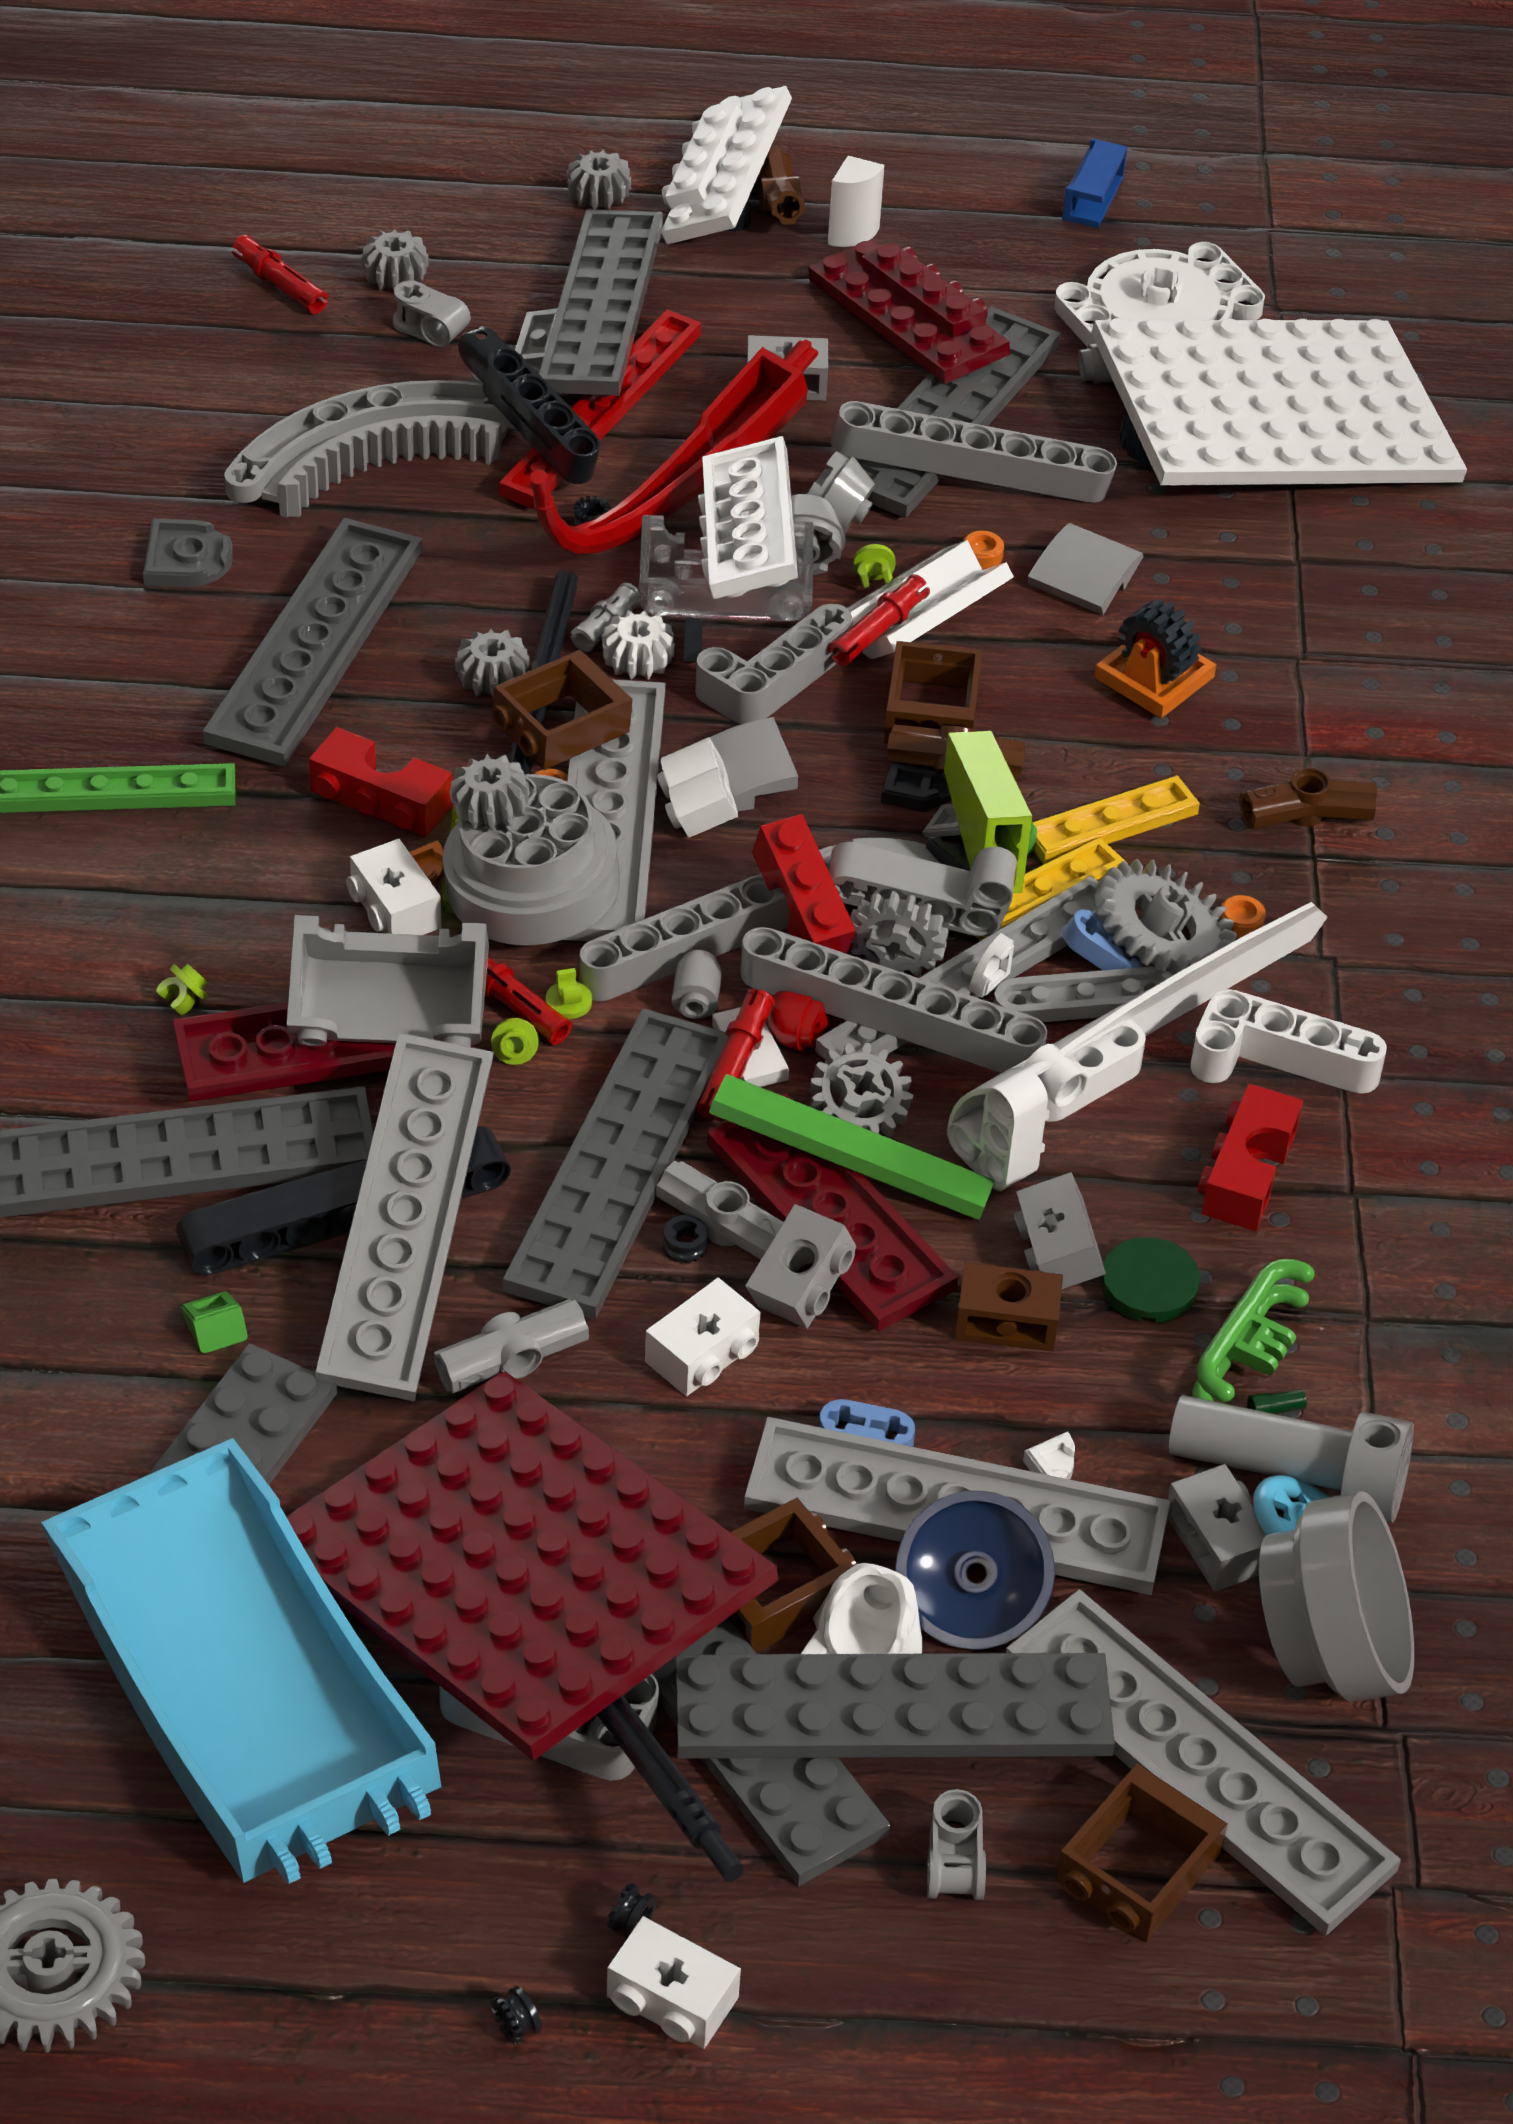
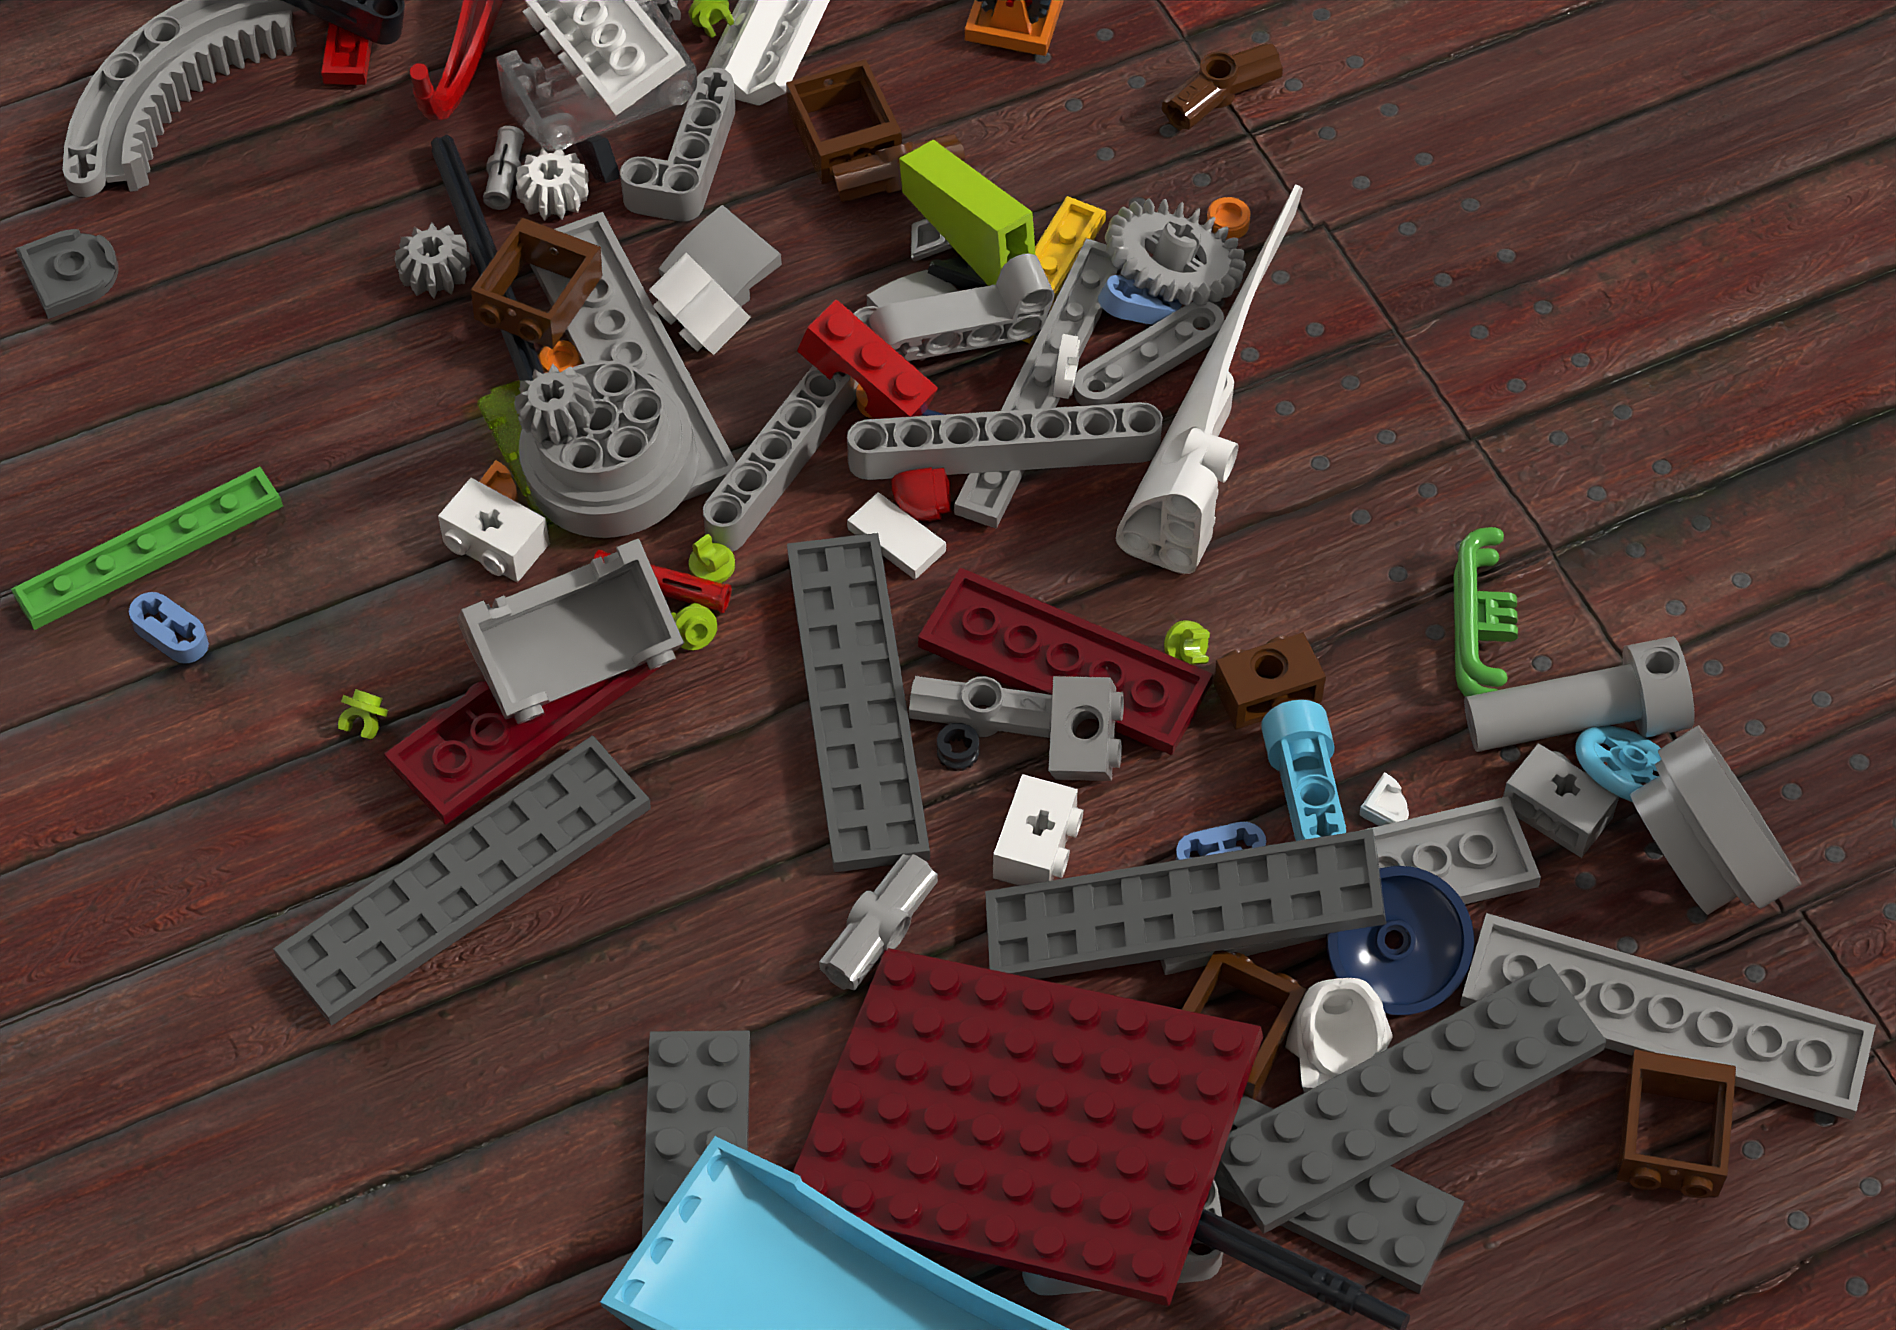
camera: 25 degrees left, 10 degrees up
black beam [176,1126,511,1275] -> none
bright green slope [181,1291,248,1353] -> none
dark grey plate [203,517,422,767] -> none
red arch [309,727,453,837] -> none
light grey plate [315,1033,494,1401] -> none
black bush [573,496,611,526] -> none
light grey brick [672,950,722,1019] -> none
red pin [697,988,775,1121] -> none
bright green tile [709,1074,995,1220] -> none
light grey gear [808,1043,913,1138] -> none
red pin [828,574,930,666] -> none
light grey gear [850,891,948,977] -> none
black tile [881,763,952,812] -> none
light grey piece [927,1789,986,1901] -> none
light grey brick [1014,1172,1106,1289] -> none
yellow tile [1032,775,1200,865] -> none
dark green tile [1101,1237,1200,1323] -> none
white beam [1190,989,1387,1094] -> none
red arch [1197,1083,1304,1232] -> none
dark green piece [1247,1389,1307,1414] -> none
none -> medium blue beam [129,592,209,663]
none -> dark grey plate [985,829,1386,979]
none -> lime plate [1164,620,1210,666]
none -> medium azure beam [1261,700,1346,841]

